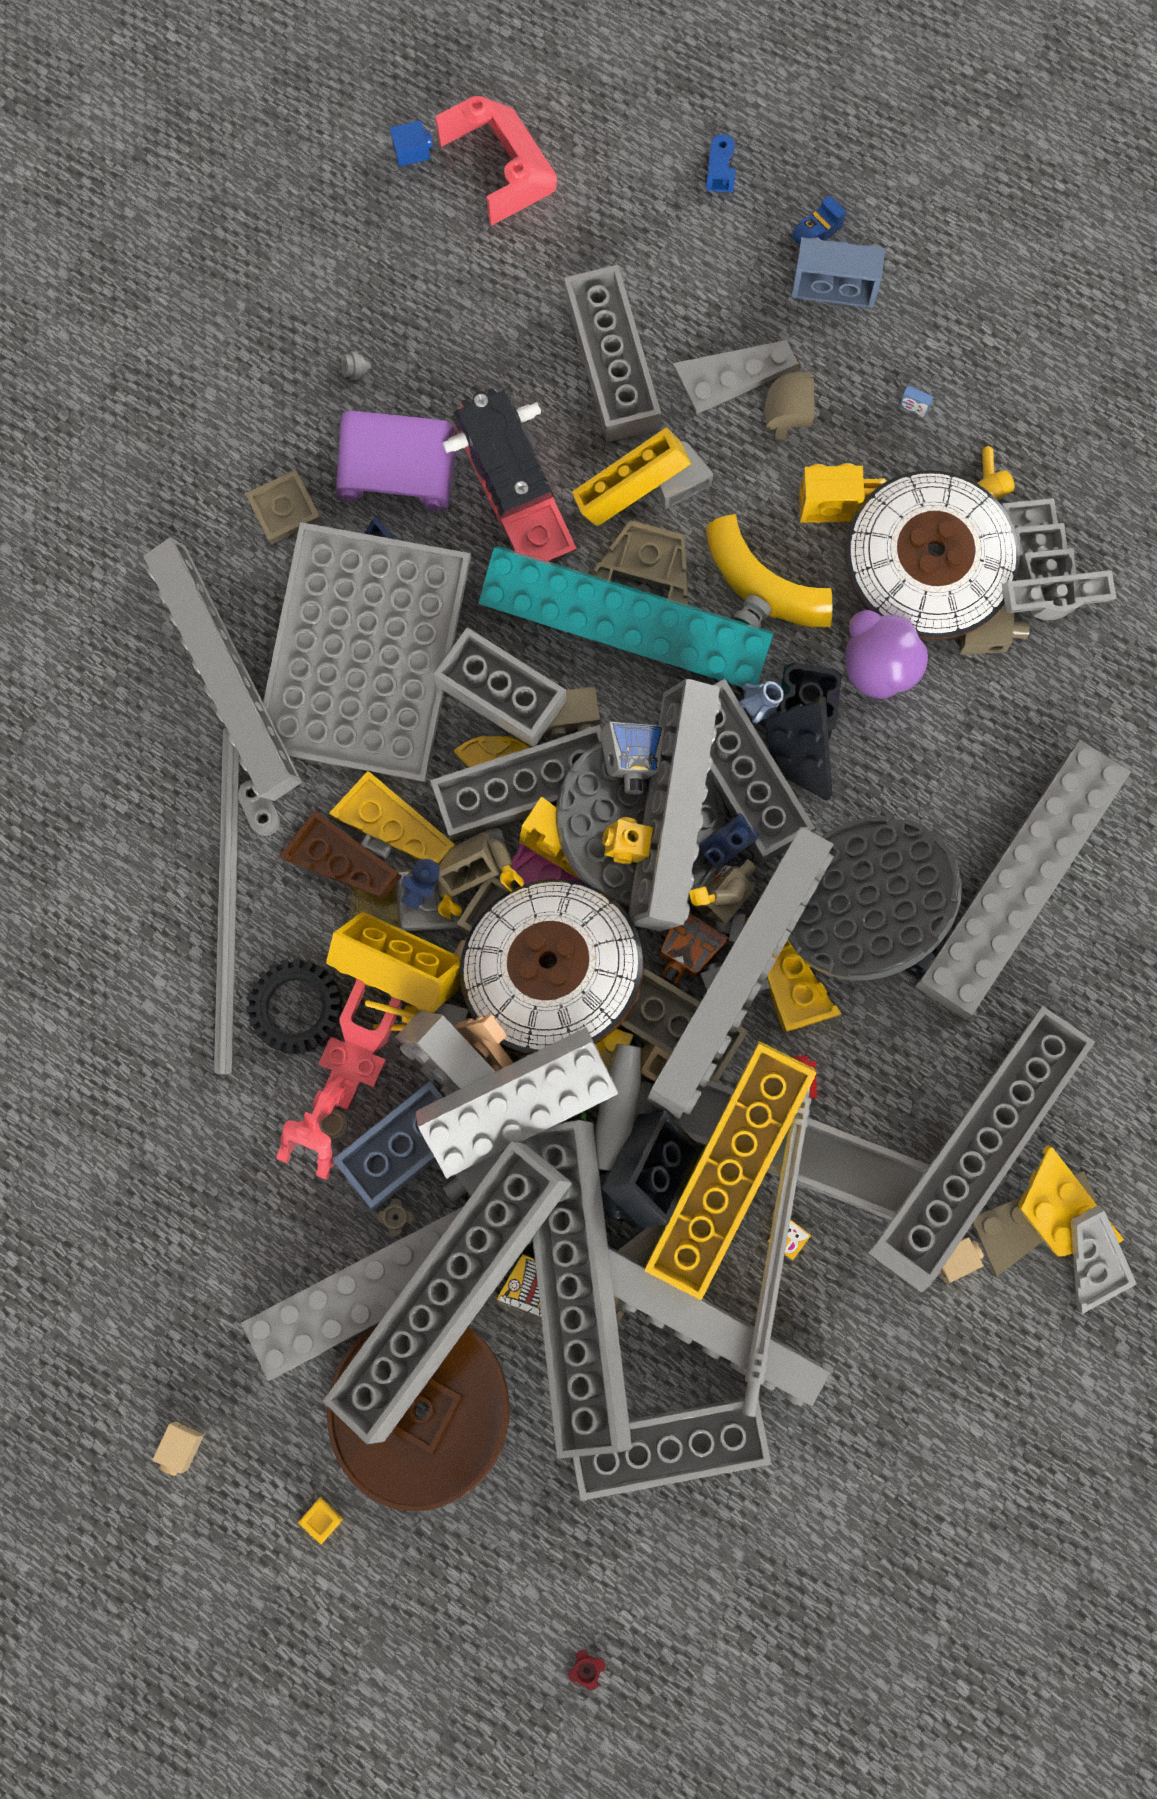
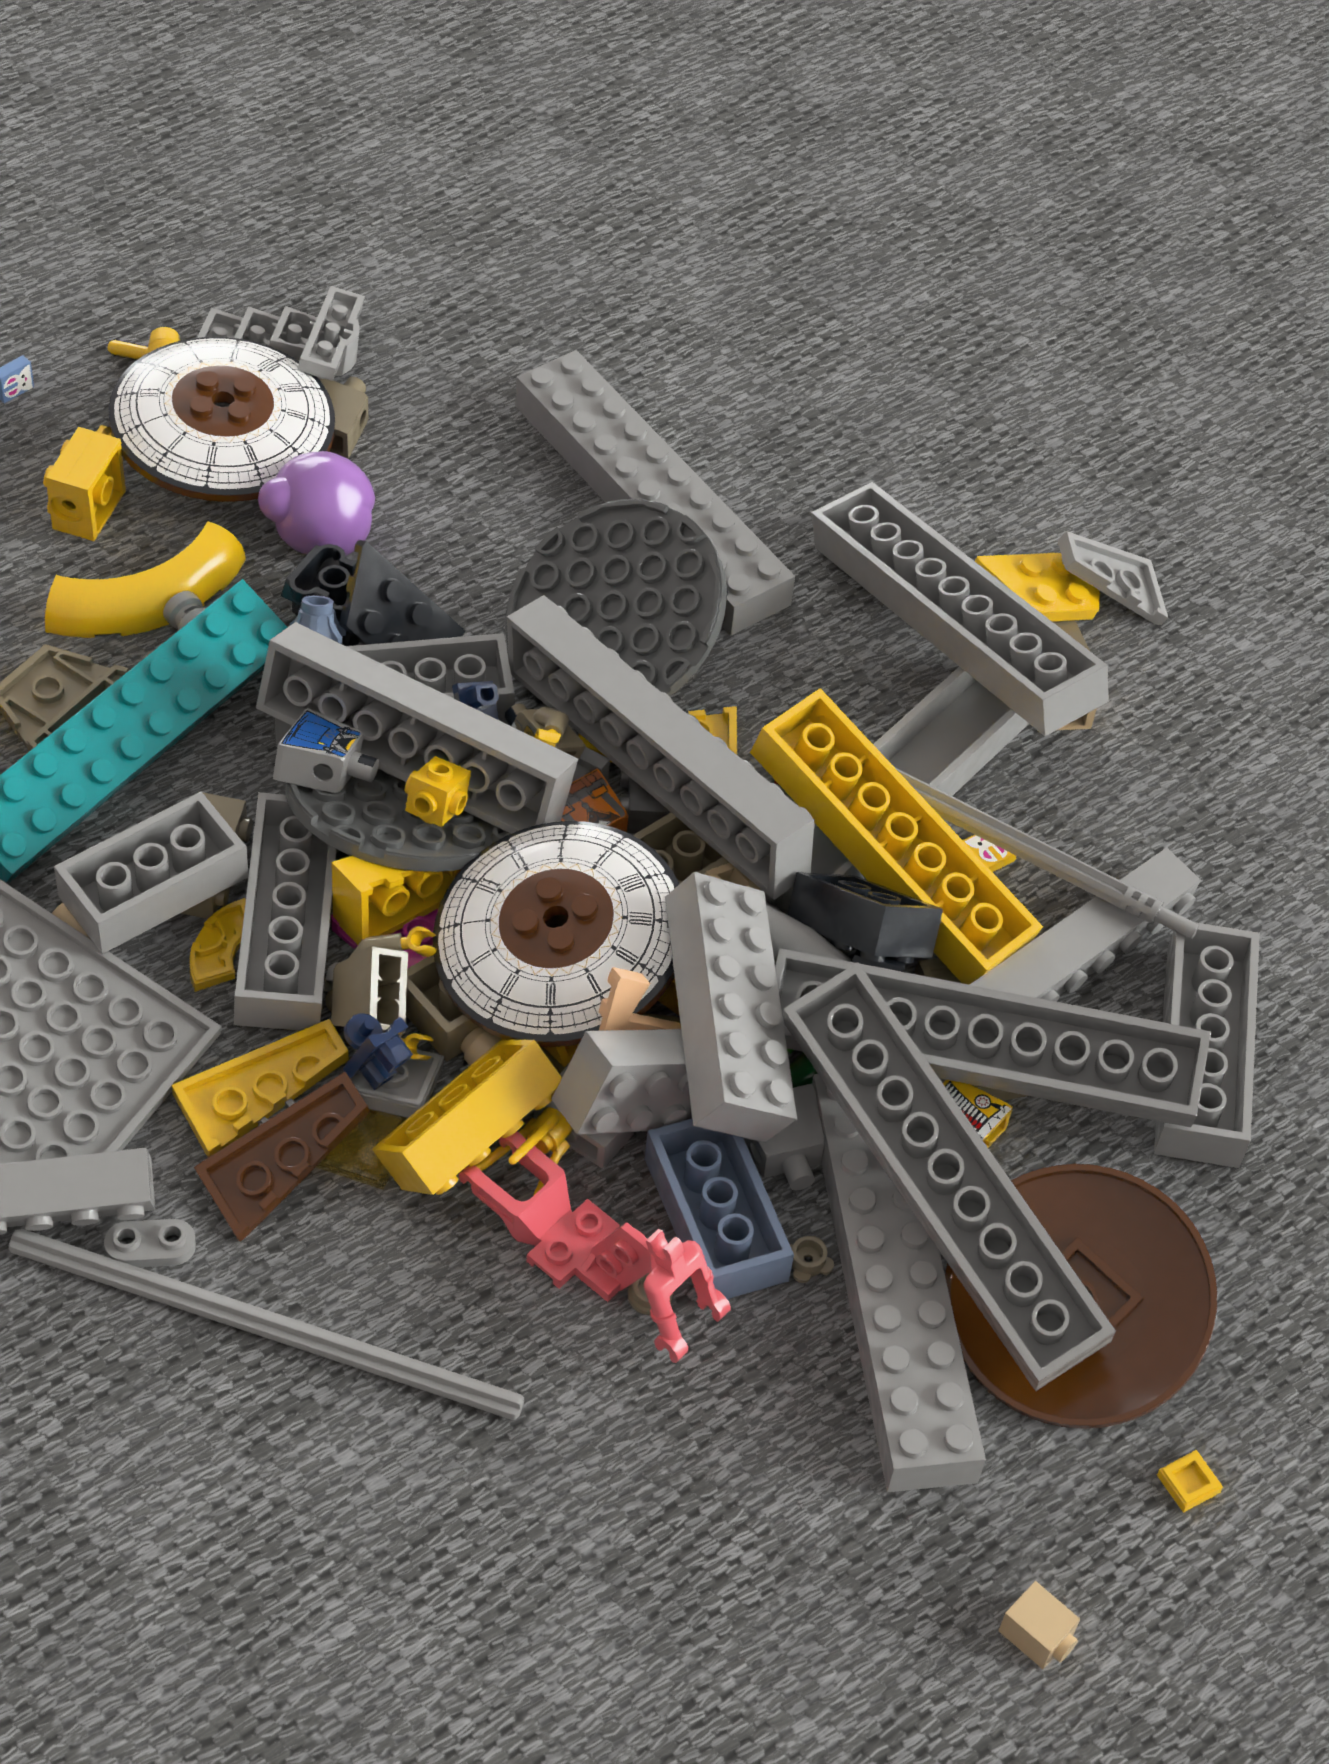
camera: 80 degrees left, 25 degrees down
black tyre [246,959,343,1055] -> none

